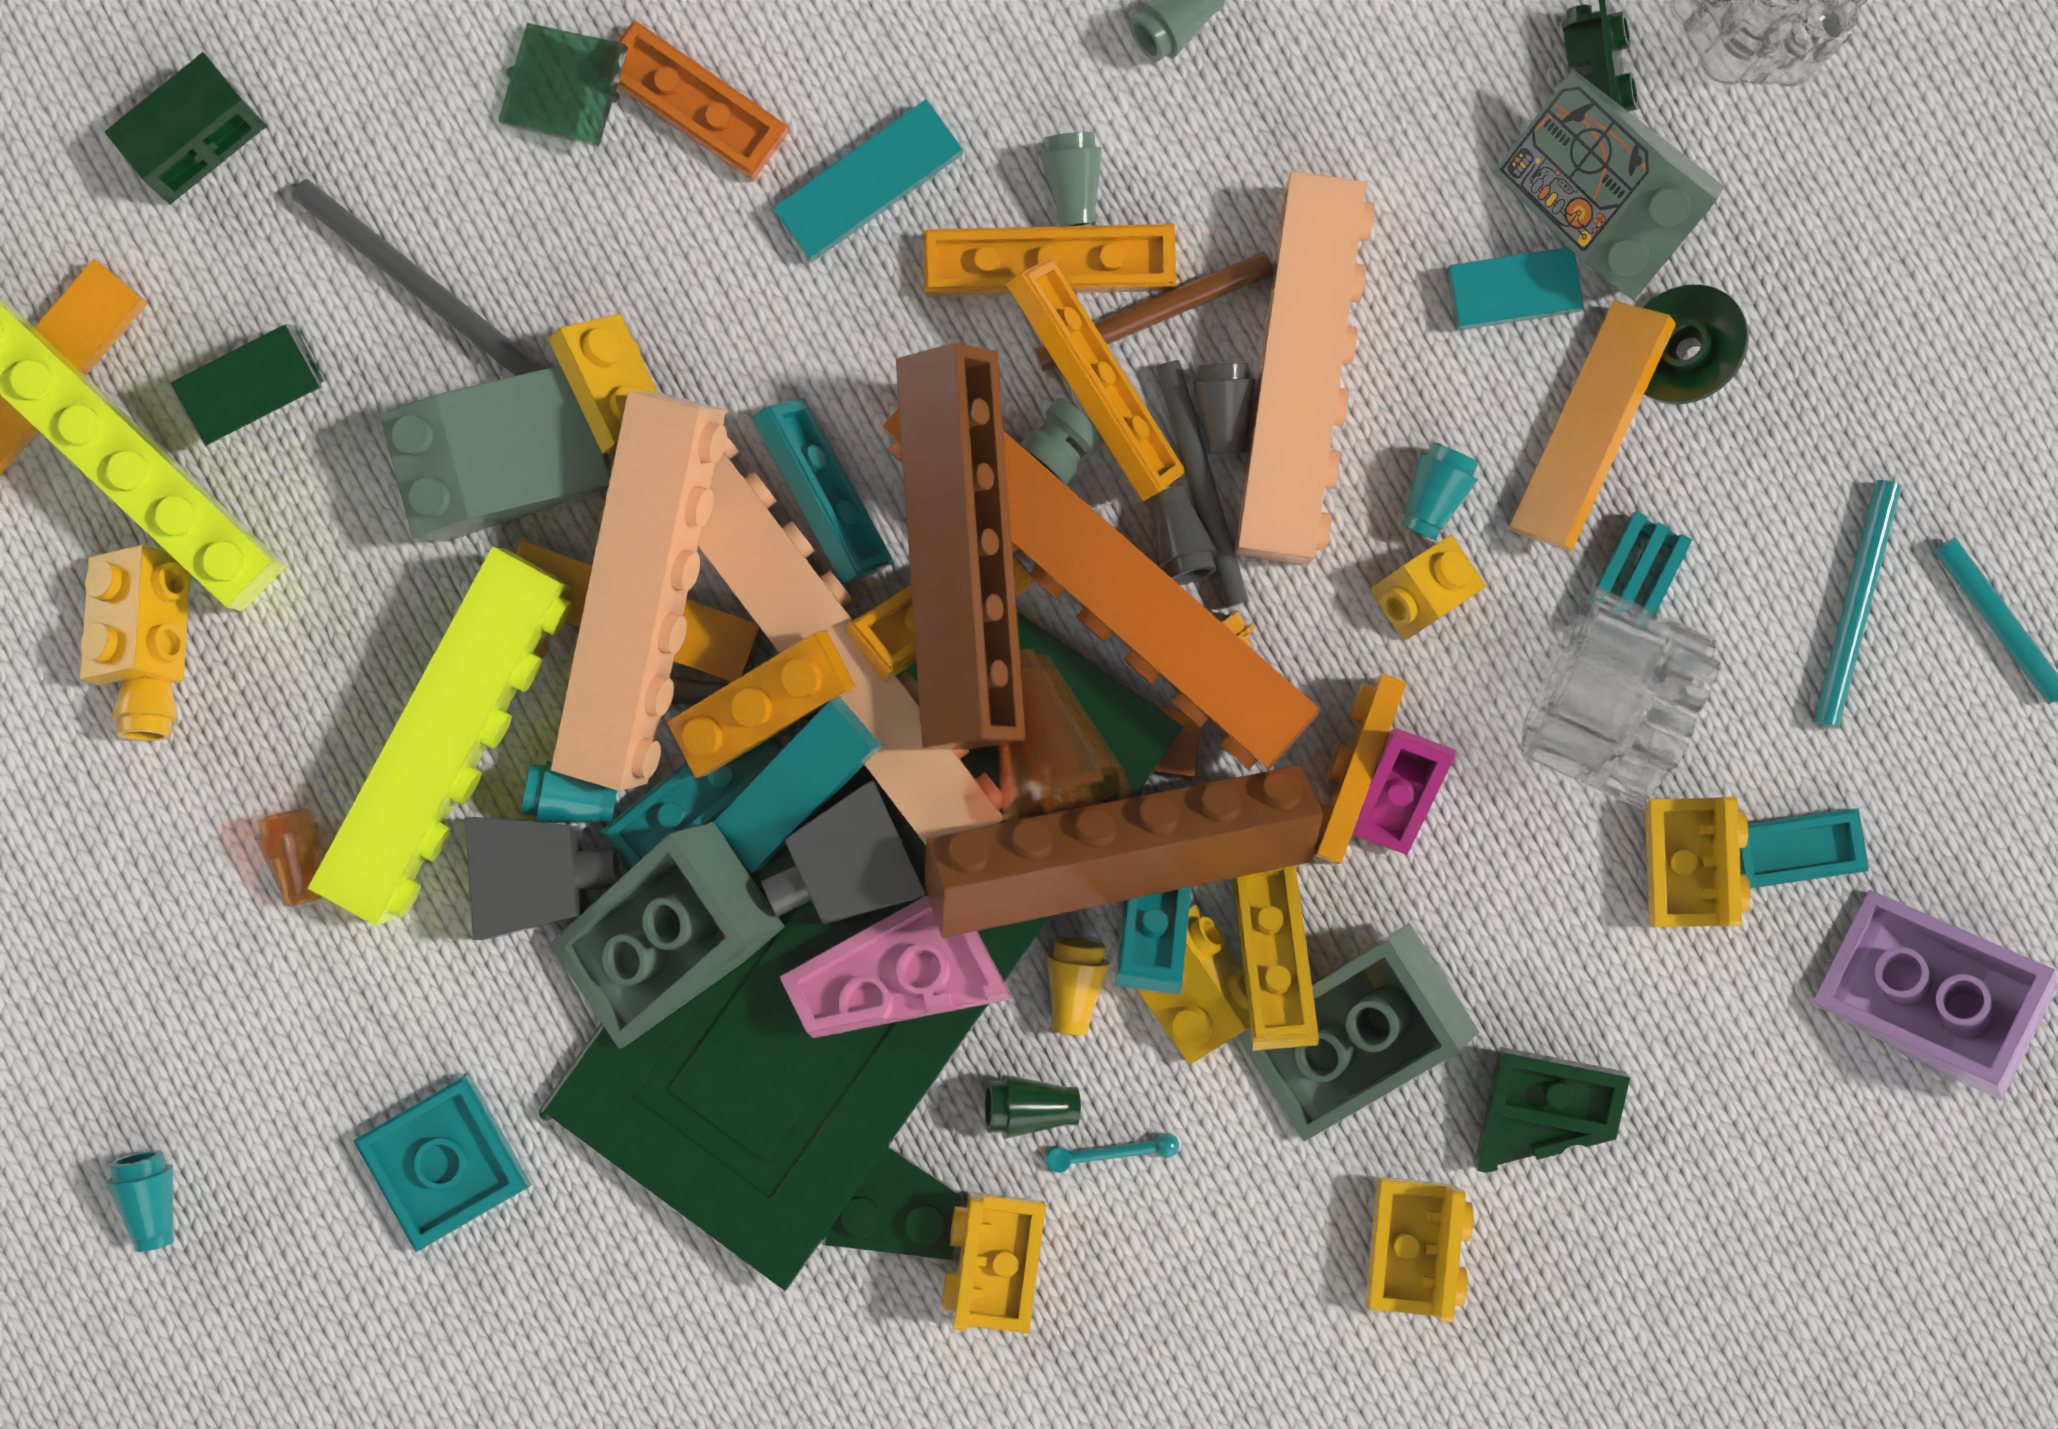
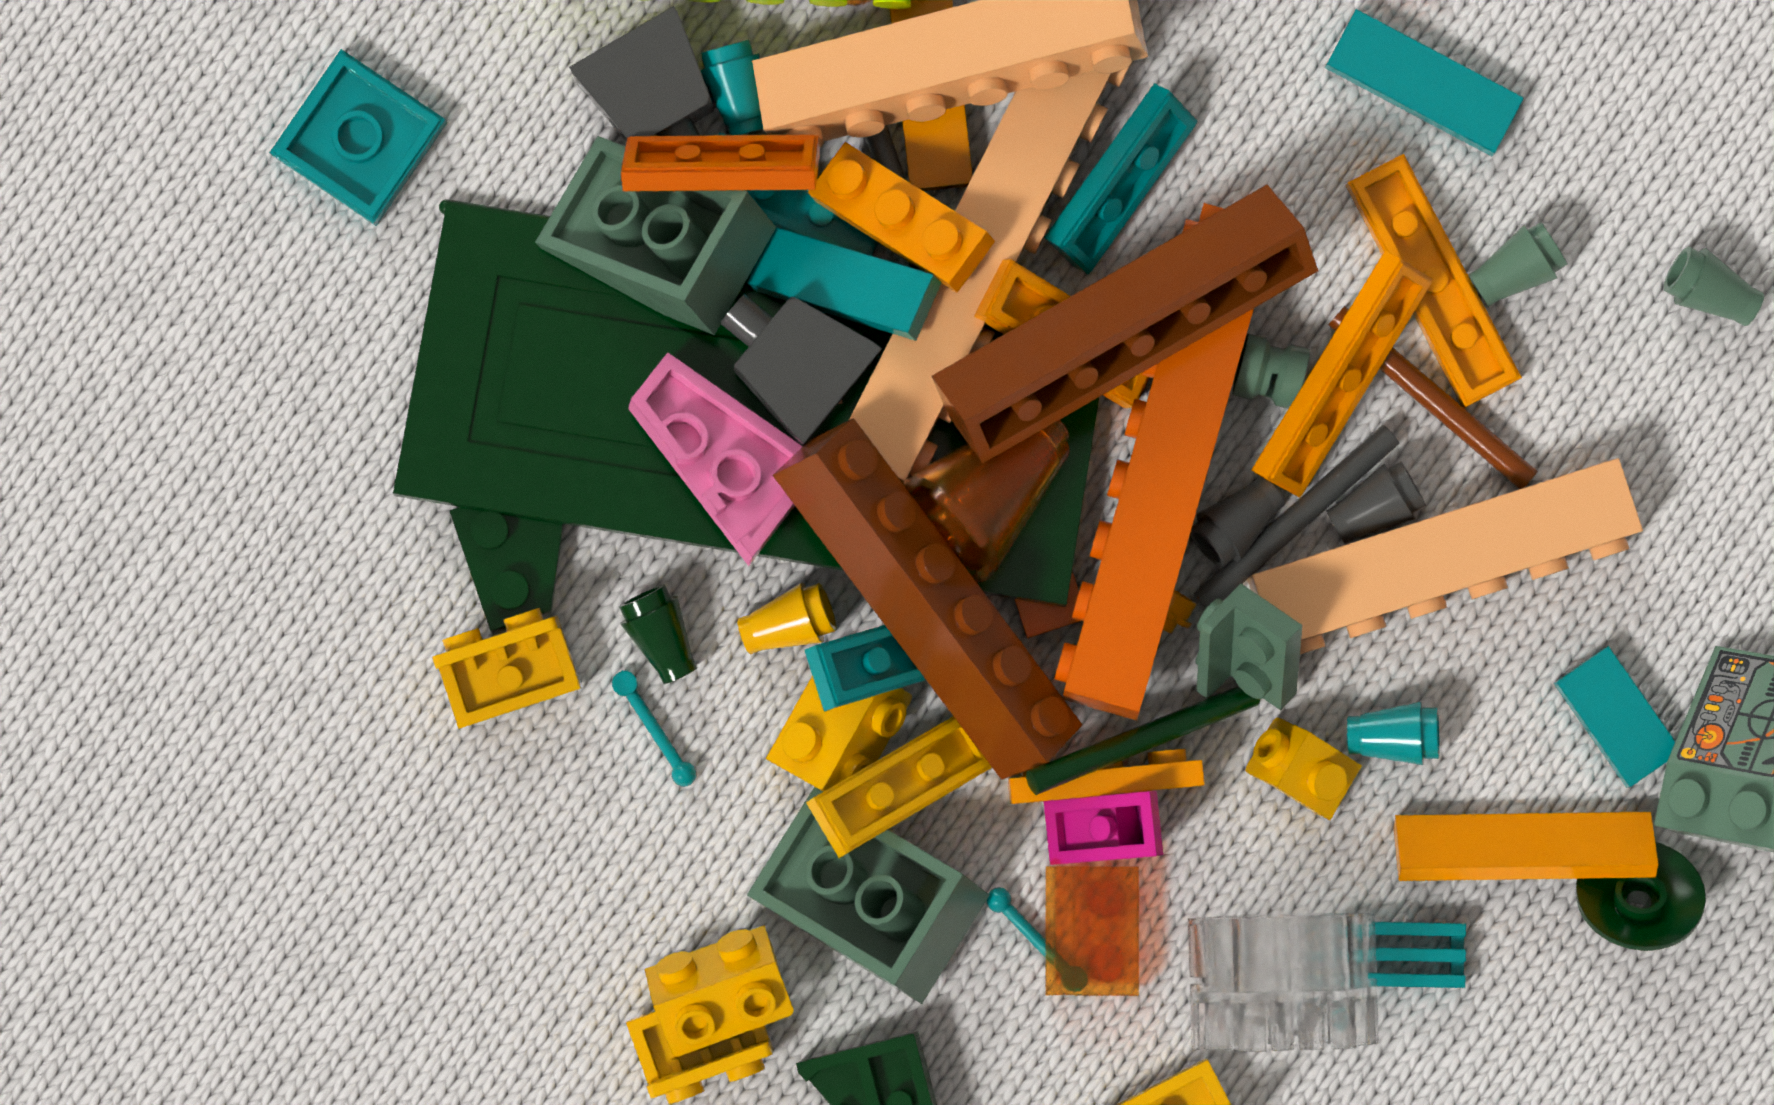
camera: 70 degrees right, 0 degrees up
none -> orange tile [621,135,820,191]
none -> yellow bracket [644,925,794,1057]
none -> teal hinge [986,887,1087,992]
none -> dark green bar [1026,686,1260,795]
none -> clear orange plate [1045,866,1139,996]
none -> sand green bracket [1195,583,1303,710]

